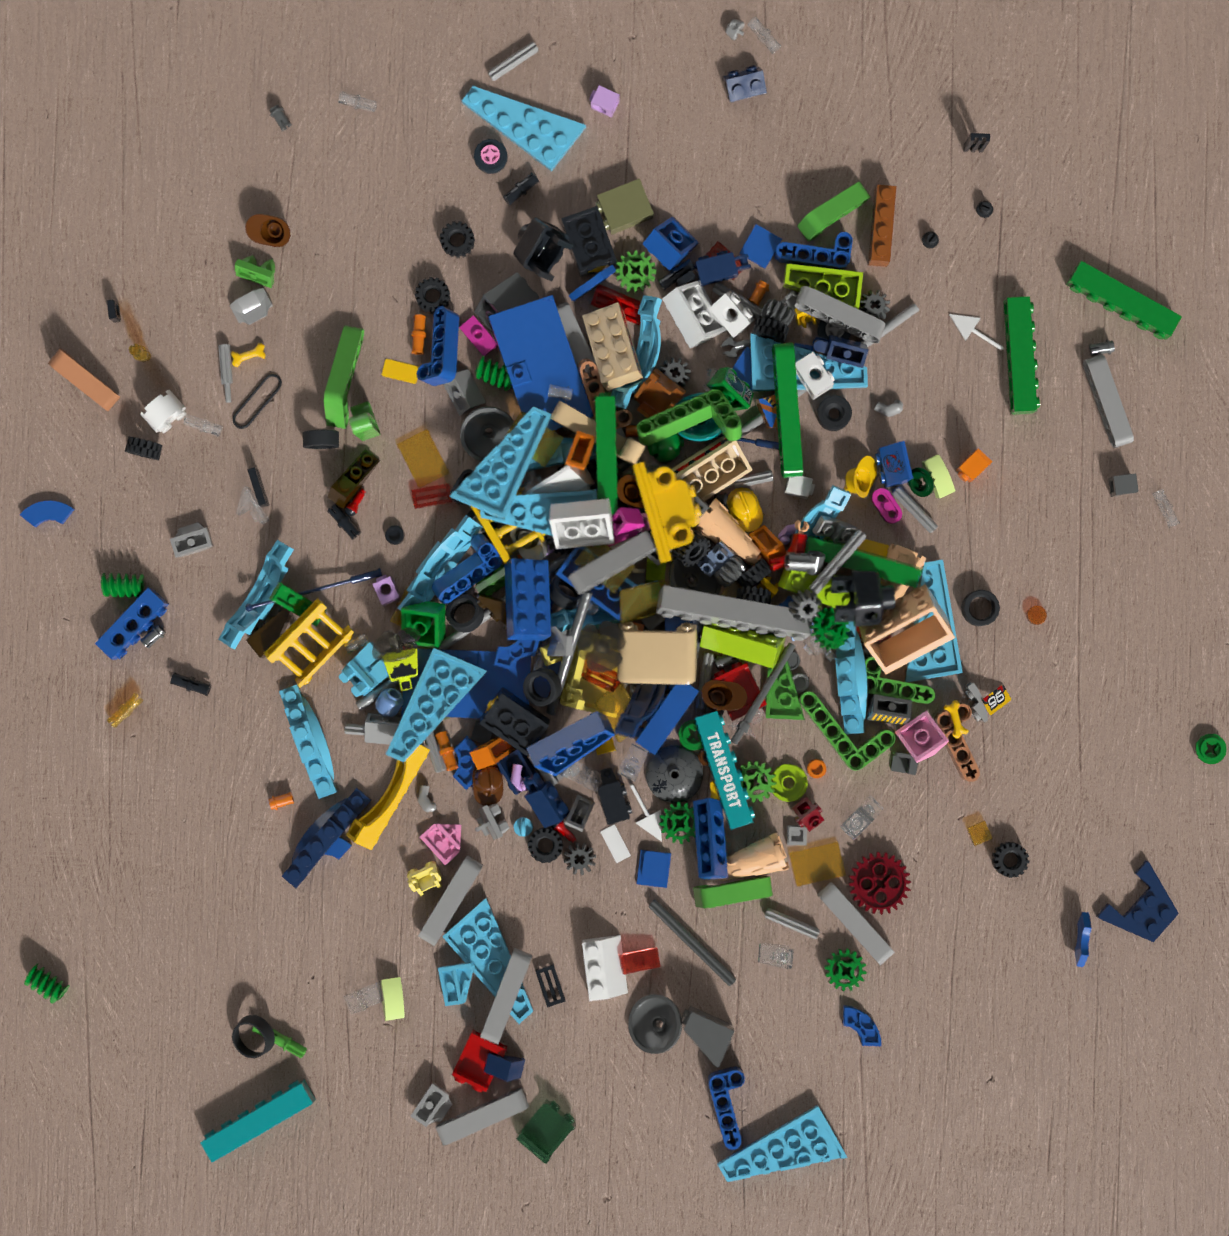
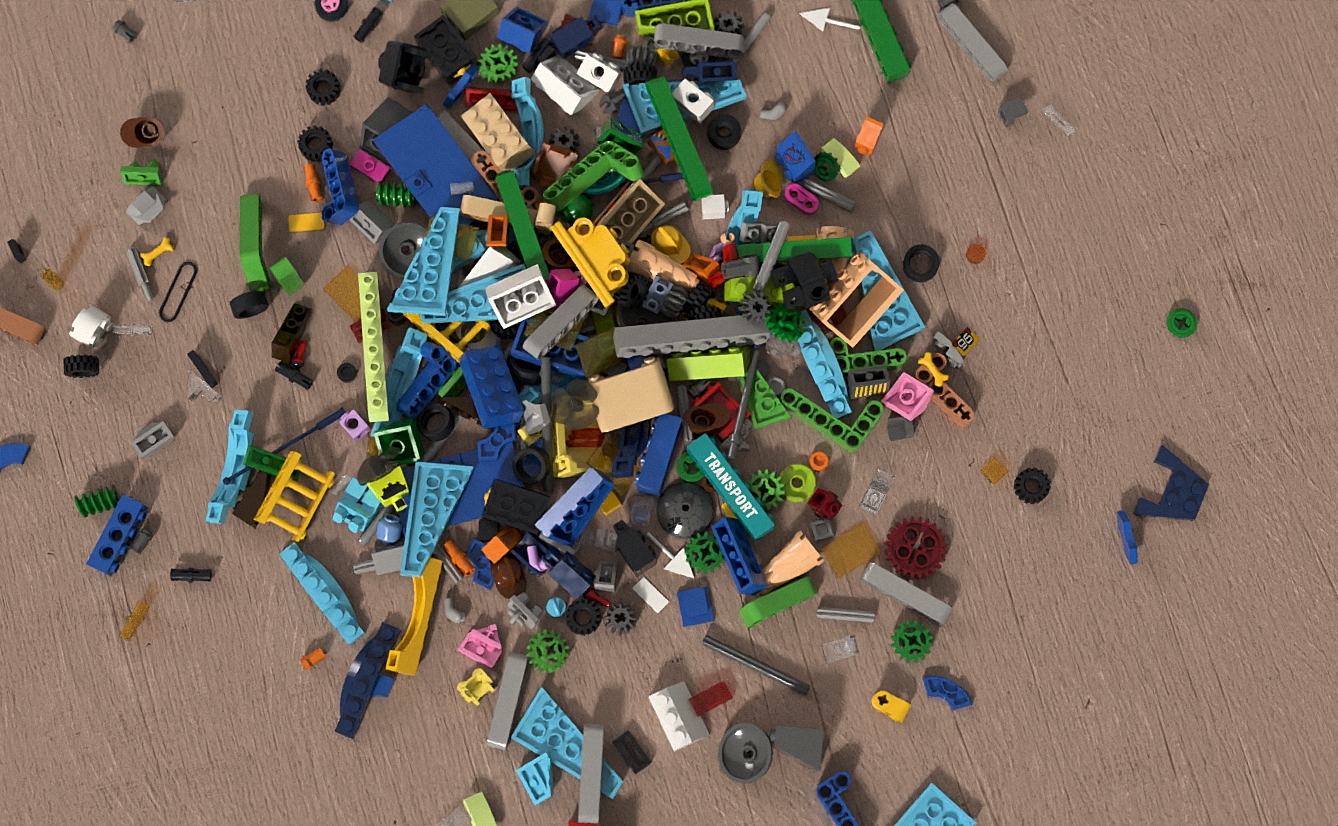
camera: 20 degrees left, 10 degrees down
none -> yellowish green brick [358,272,389,422]
none -> bright green gear [526,630,569,673]
none -> yellow piece [871,691,911,723]

